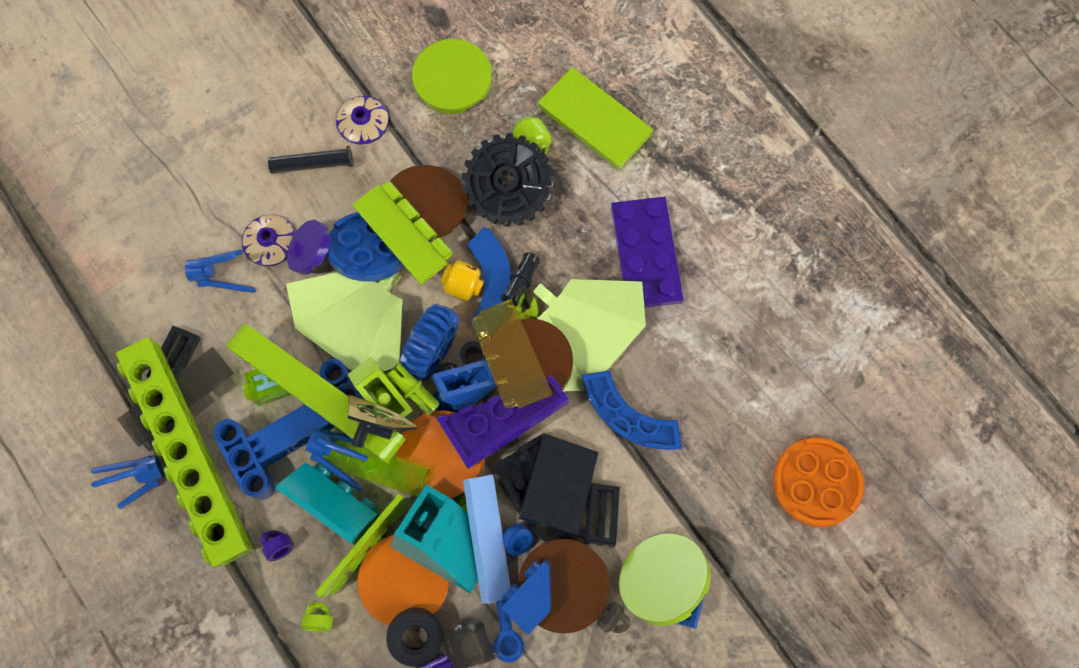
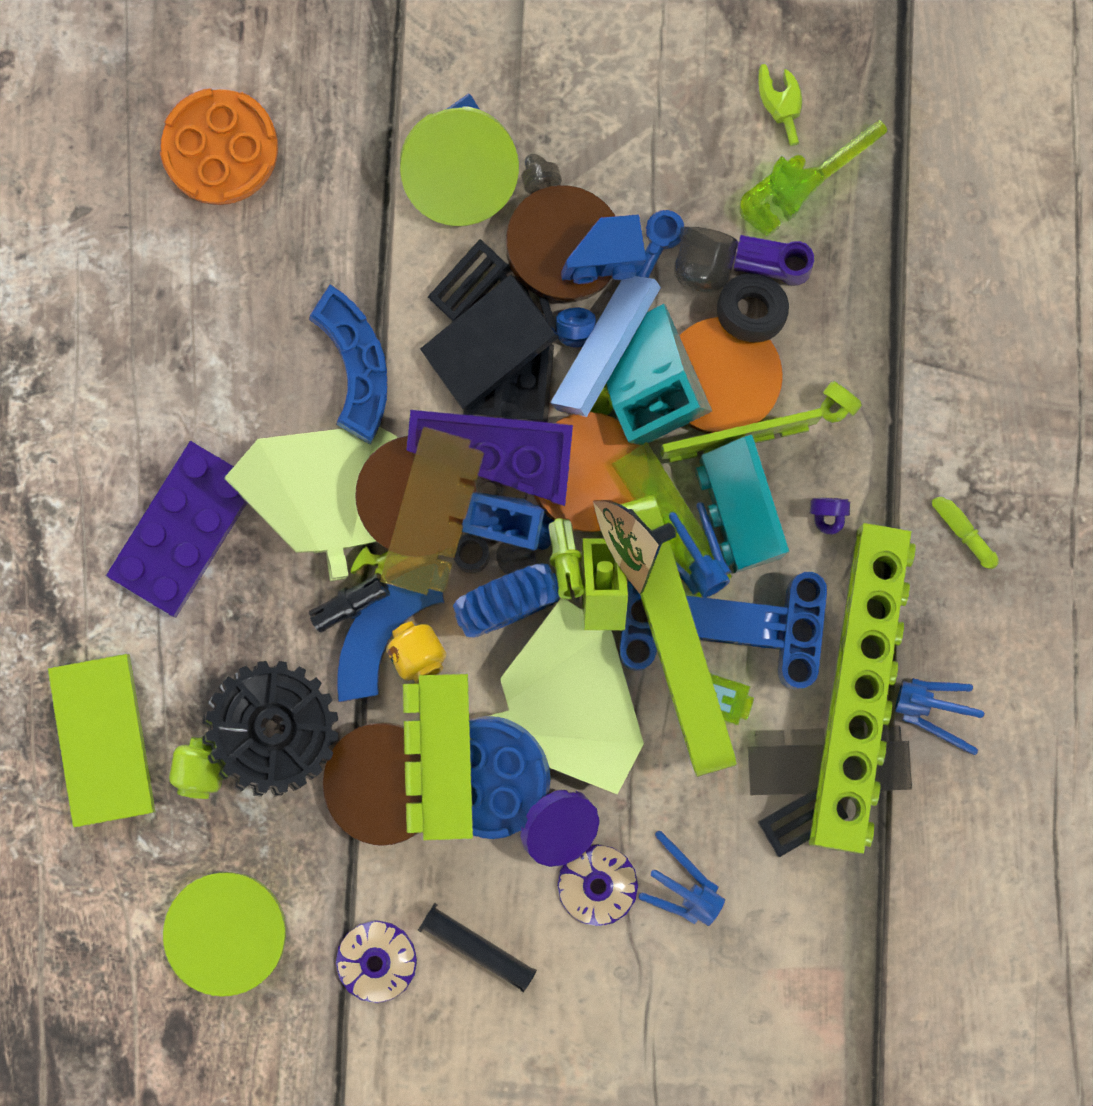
camera: 140 degrees left, 10 degrees up
none -> lime piece [932,497,999,569]

